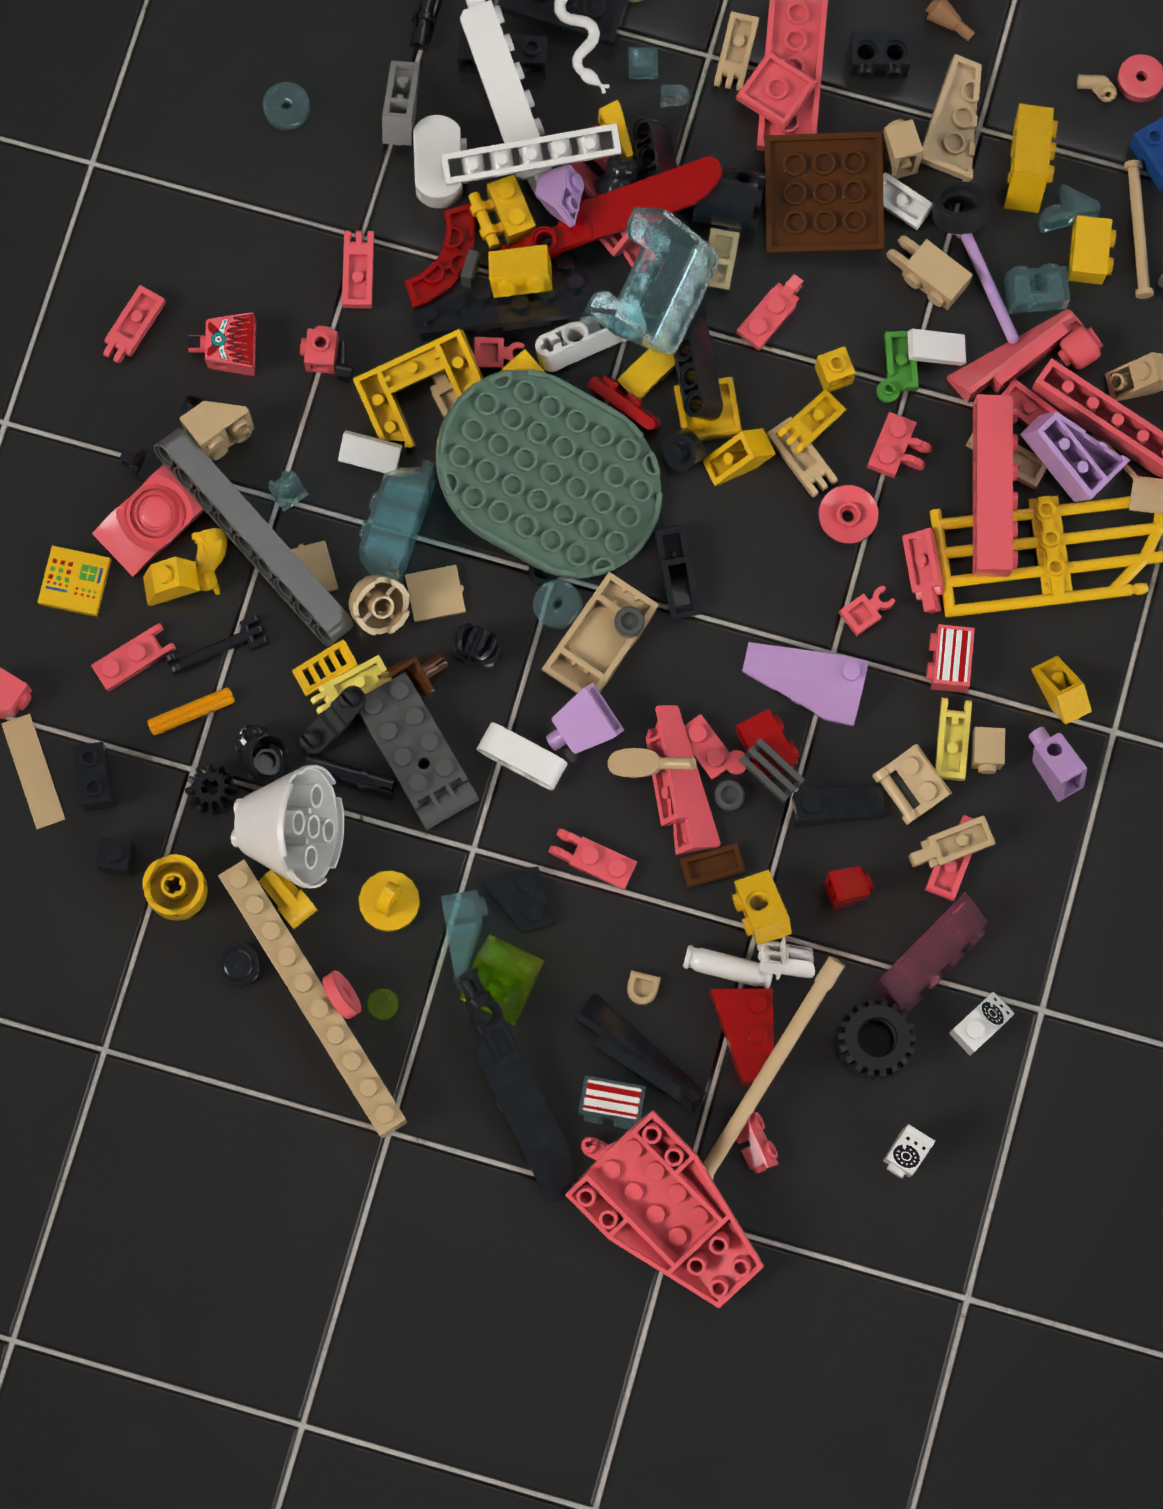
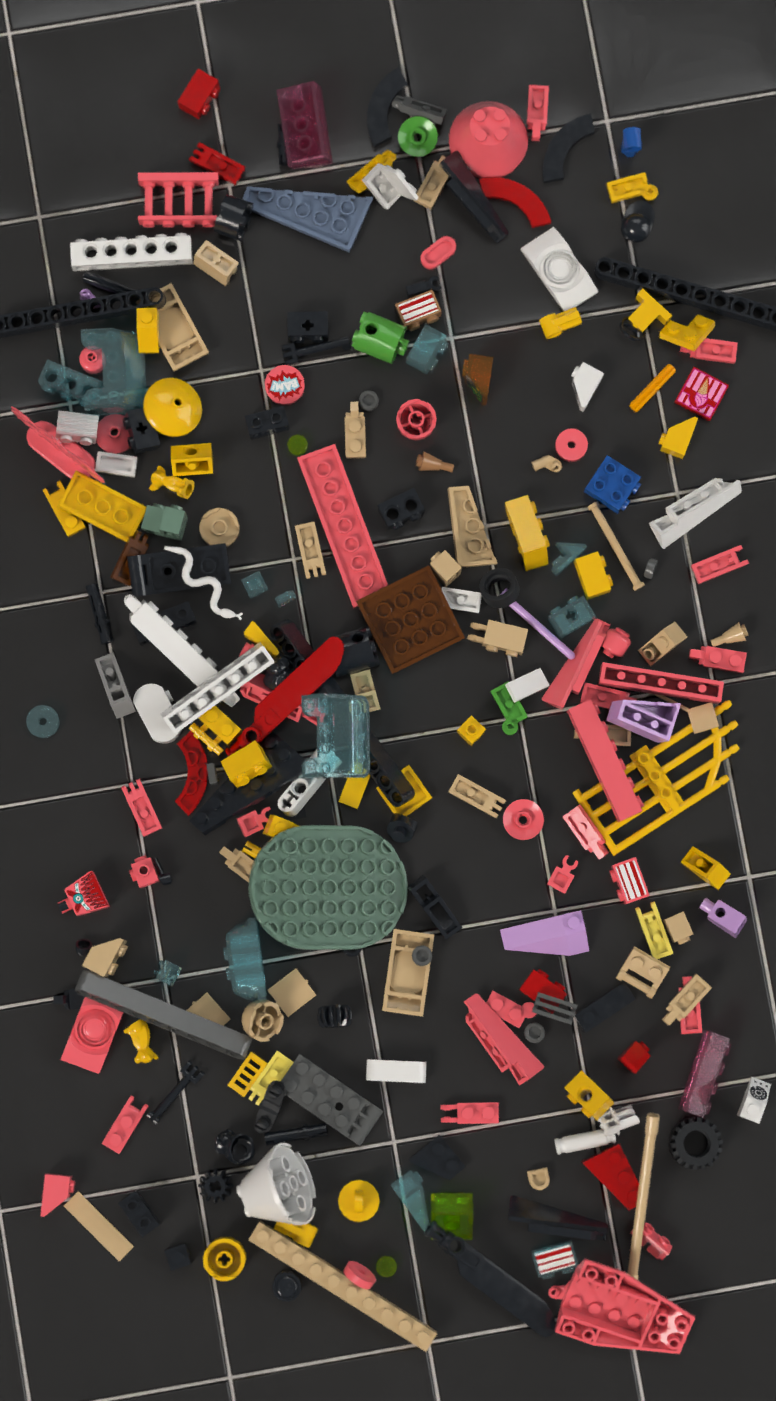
camera: 25 degrees left, 5 degrees up
yellow tile [38,546,111,617] -> none
coral hinge [103,285,166,364] -> none
yellow slope [143,557,200,606] -> none
light orange axle [148,687,235,735] -> none
white tile [338,430,403,476] -> none
yellow wedge [353,329,483,448] -> none
reddish brown bracket [377,652,448,697] -> none
clear light blue piece [533,580,582,629] -> none
lavender slope [535,164,585,227] -> none
lavender torso [546,682,624,754] -> none
red hinge [587,374,661,430] -> none
tan piece [608,748,696,778] -> none
reddish brown tile [679,843,746,888] -> none
yellow slope [702,428,776,486] -> none
coral tile [736,51,817,130] -> none
coral hinge [736,274,804,351] -> none
yellow hinge [777,389,847,454] -> none
coral hinge [867,412,932,478] -> none
white slope [883,1124,935,1178] -> none

